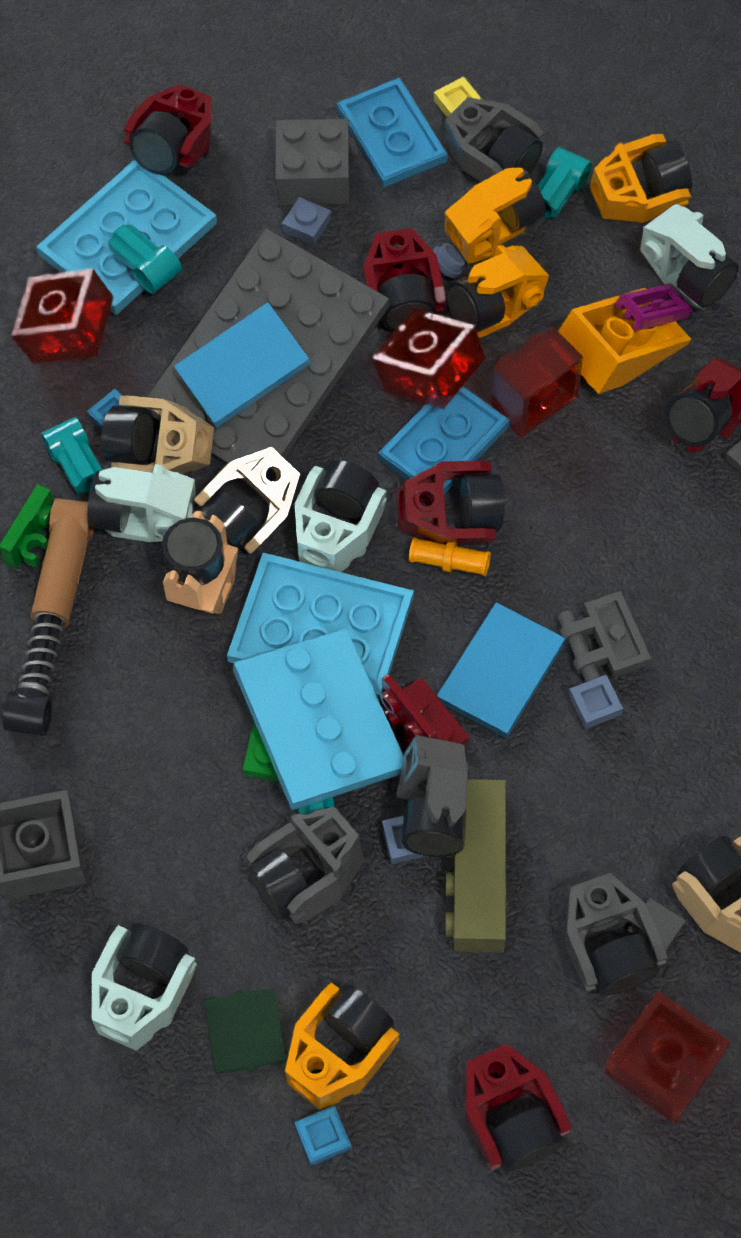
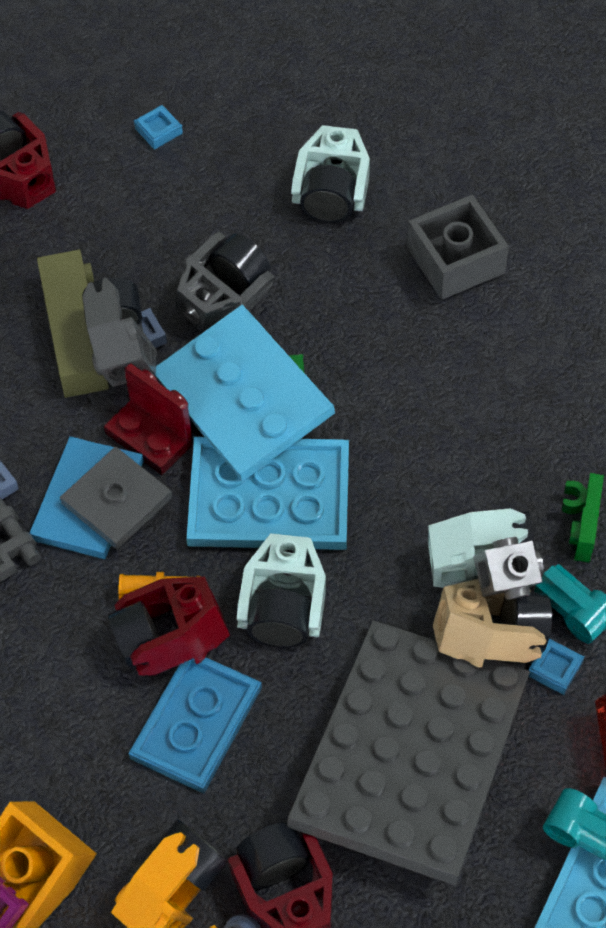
camera: 165 degrees right, 5 degrees down
piece [2,498,95,736] -> none
piece [162,511,238,614] -> none
dark azure tile [174,302,311,428] -> none
piece [193,447,300,554] -> none
clear green piece [205,988,286,1074] -> none
light orange piece [285,983,400,1111] -> none
clear red brick [372,309,486,409] -> none
clear red brick [492,326,583,438] -> none
none -> dark grey plate [60,446,173,550]
none -> brick [473,537,544,600]

